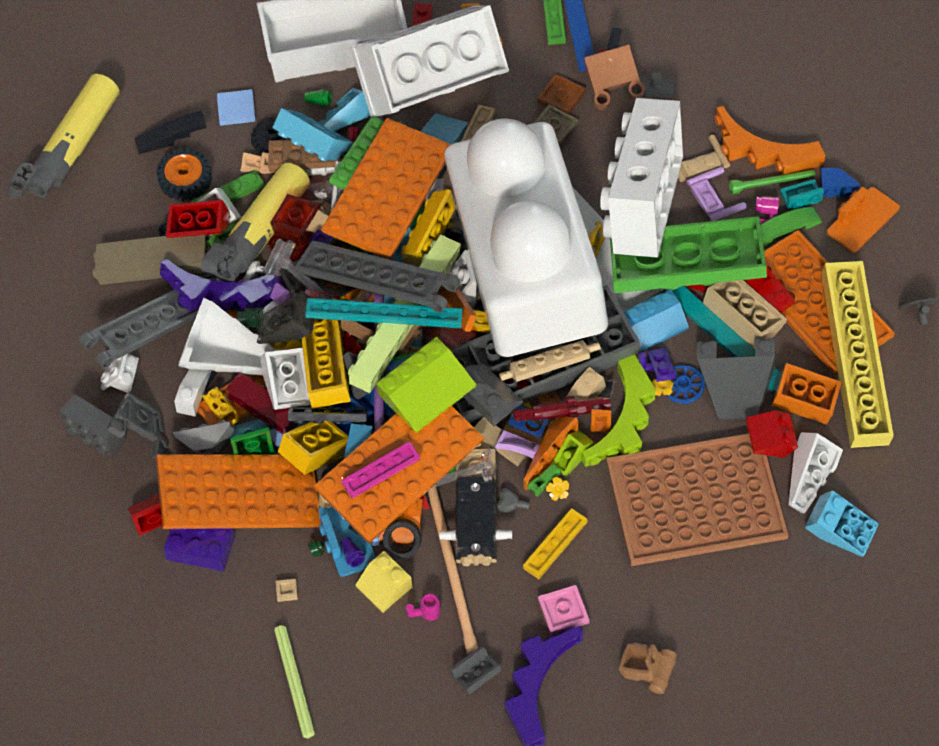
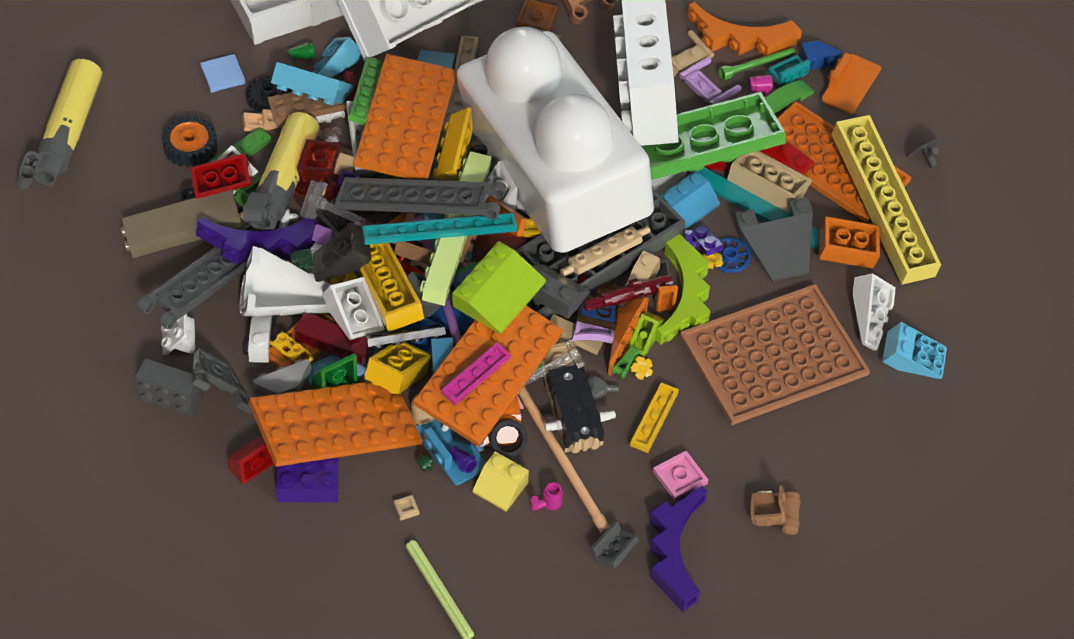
camera: 20 degrees left, 5 degrees down
black slope [135,110,207,154] -> none
red slope [745,410,798,458] -> none

